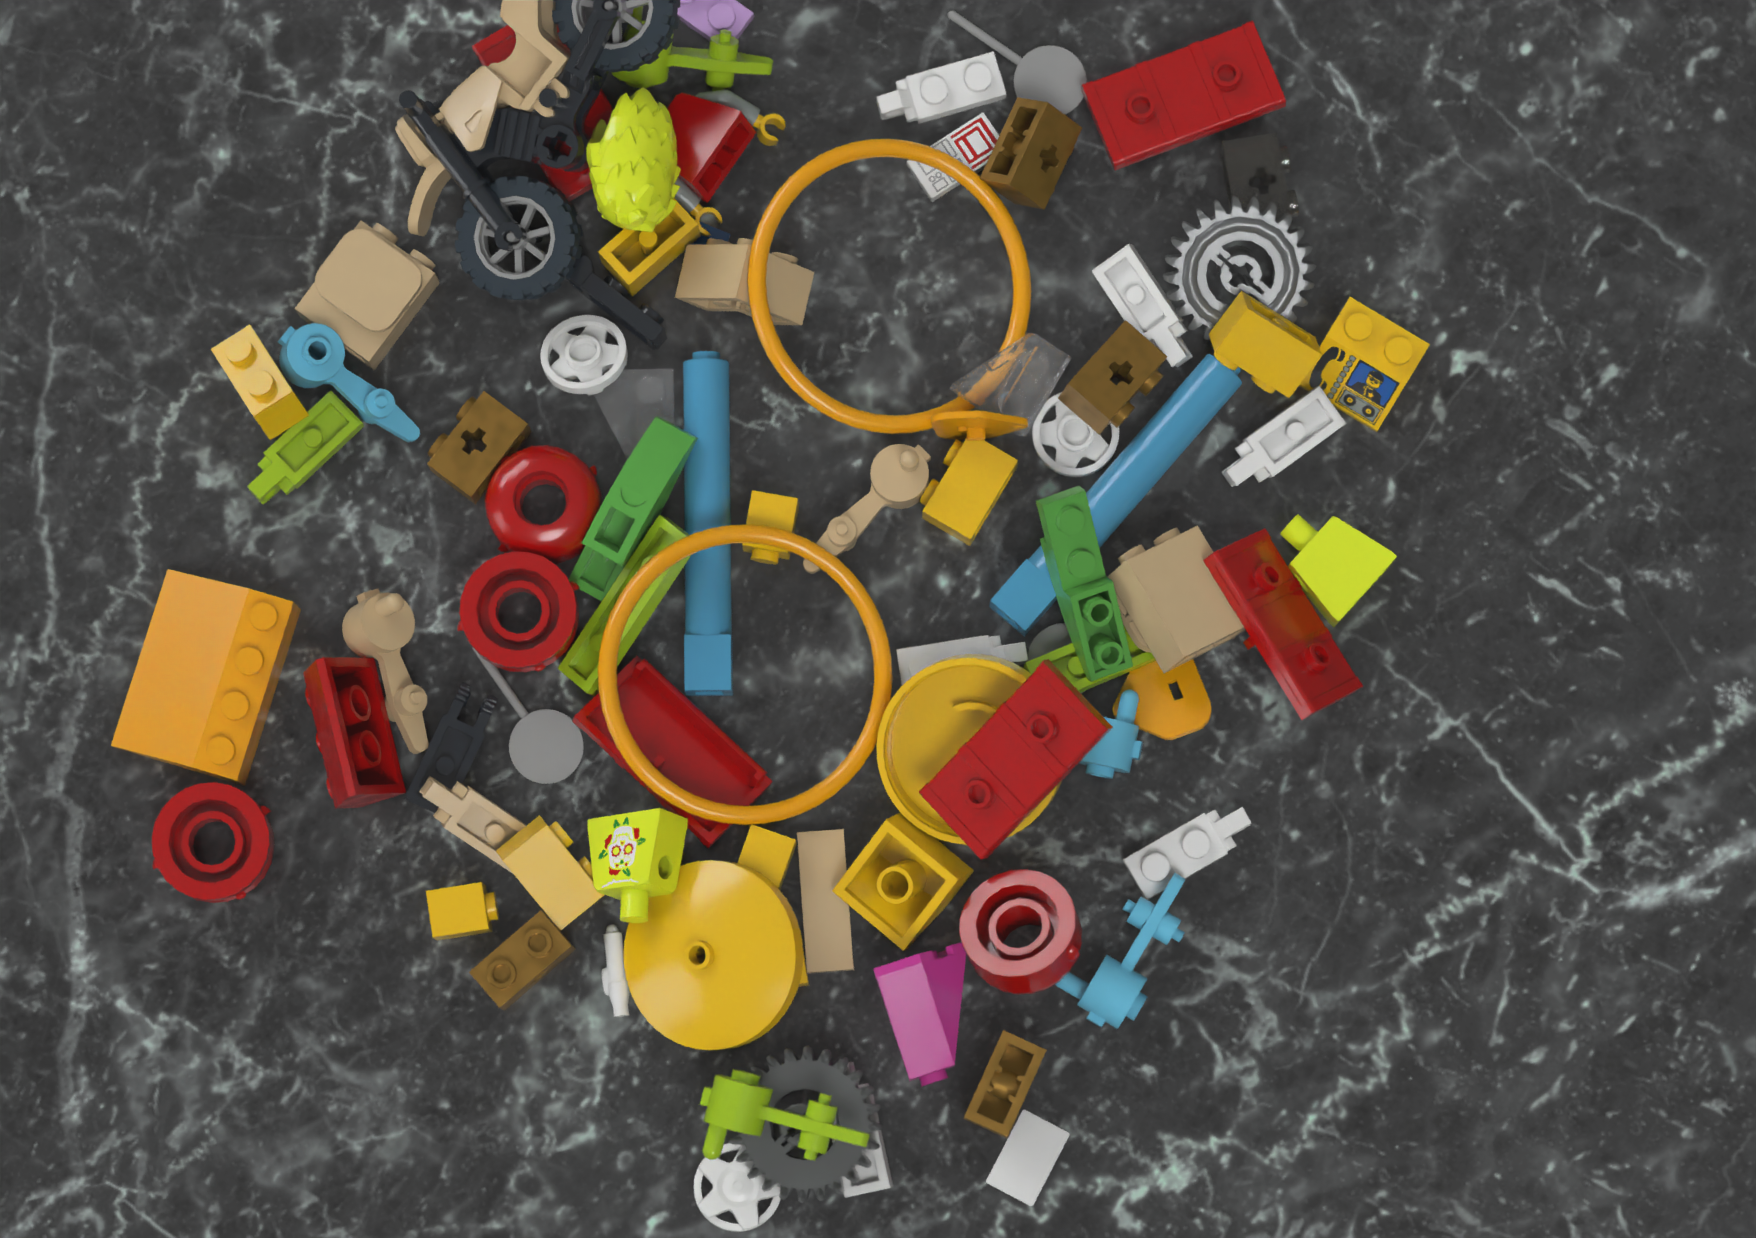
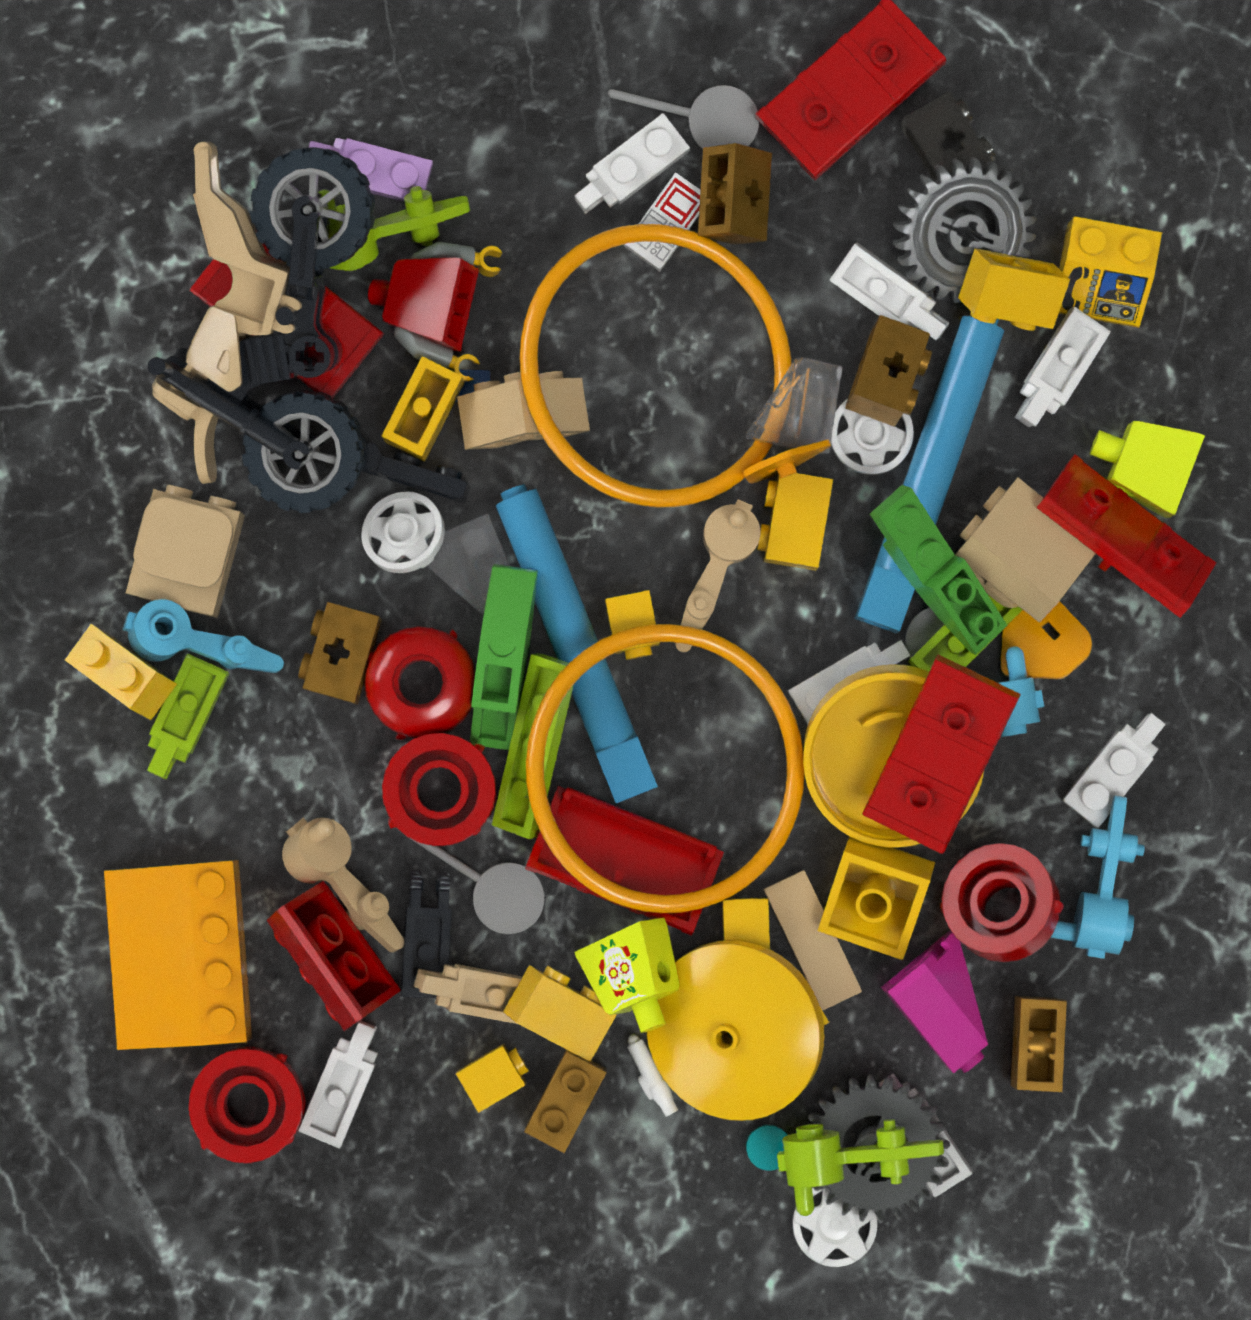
camera: 30 degrees left, 5 degrees up
neon yellow head [586,87,681,232] -> none
white sticker [986,1110,1070,1206] -> none
none -> white hinge [299,1020,378,1149]
none -> teal tile [746,1124,787,1171]

